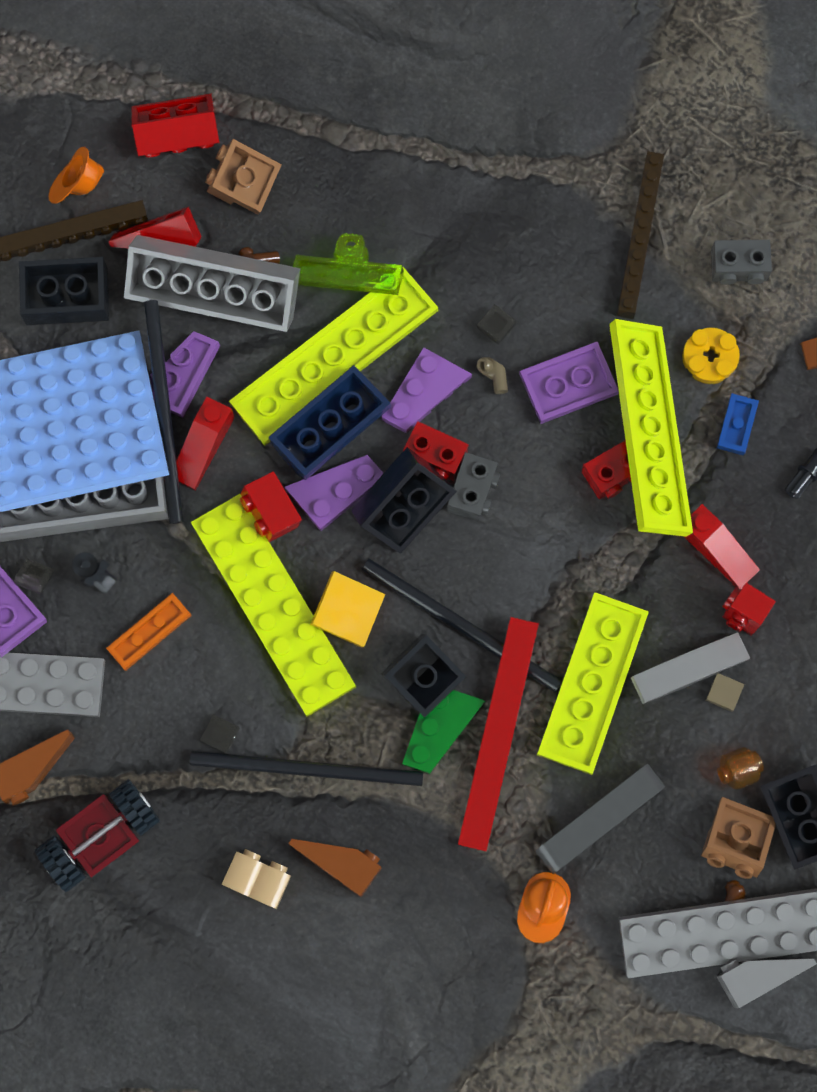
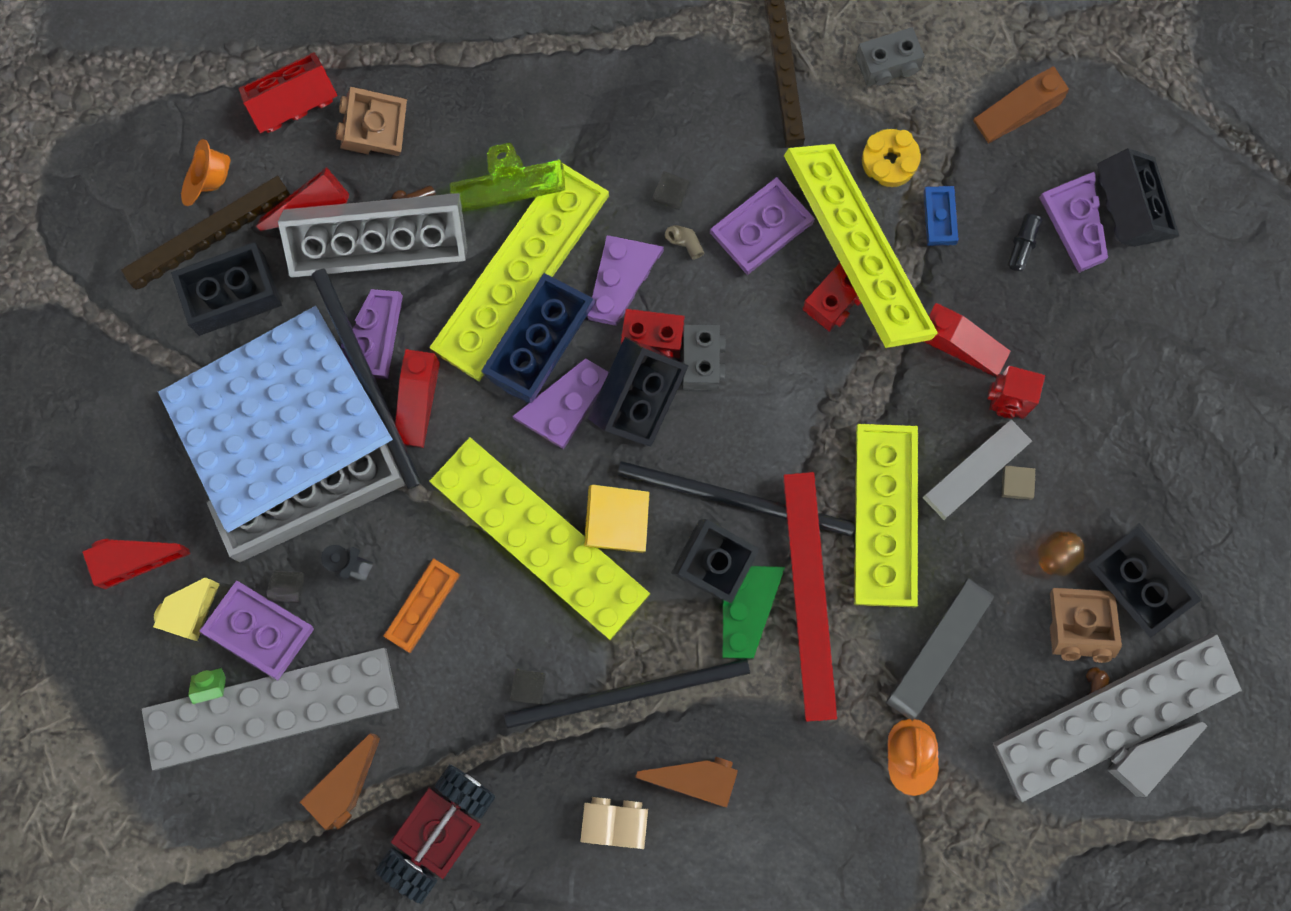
camera: 15 degrees left, 0 degrees up
red brick [240,471,302,542] -> none

